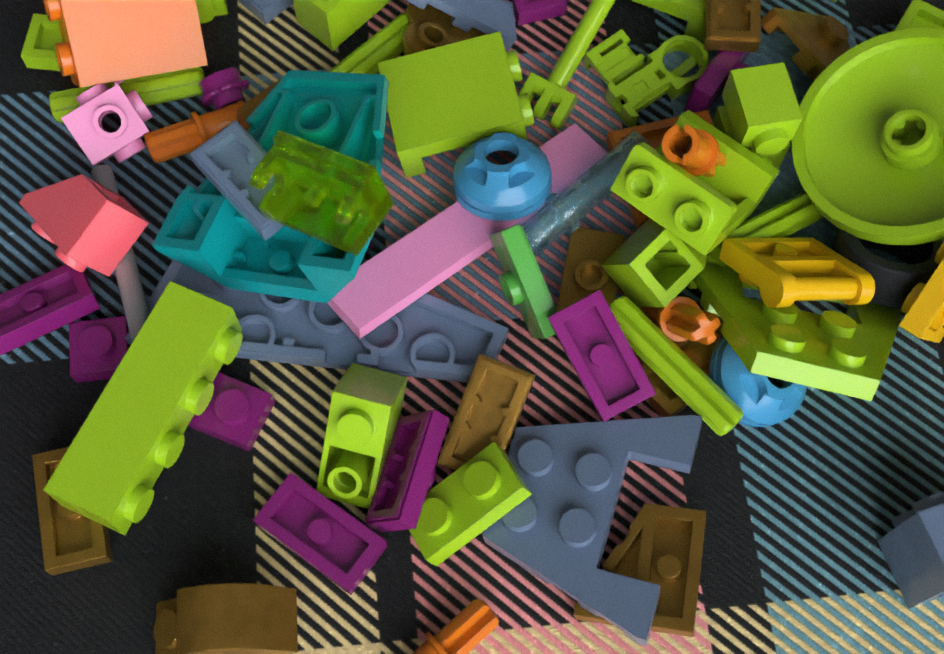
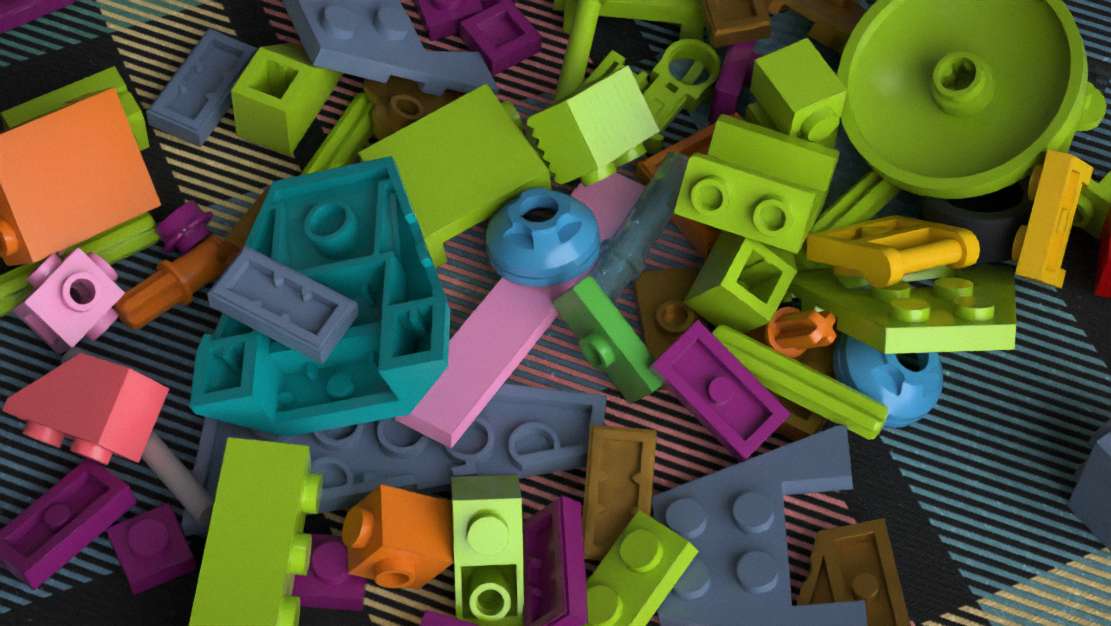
camera: 20 degrees left, 10 degrees down
clear neon green hinge [250,130,394,256] -> none
orange axle [661,124,727,178] -> none
none -> orange brick [342,484,454,590]
none -> lime brick [526,65,660,187]

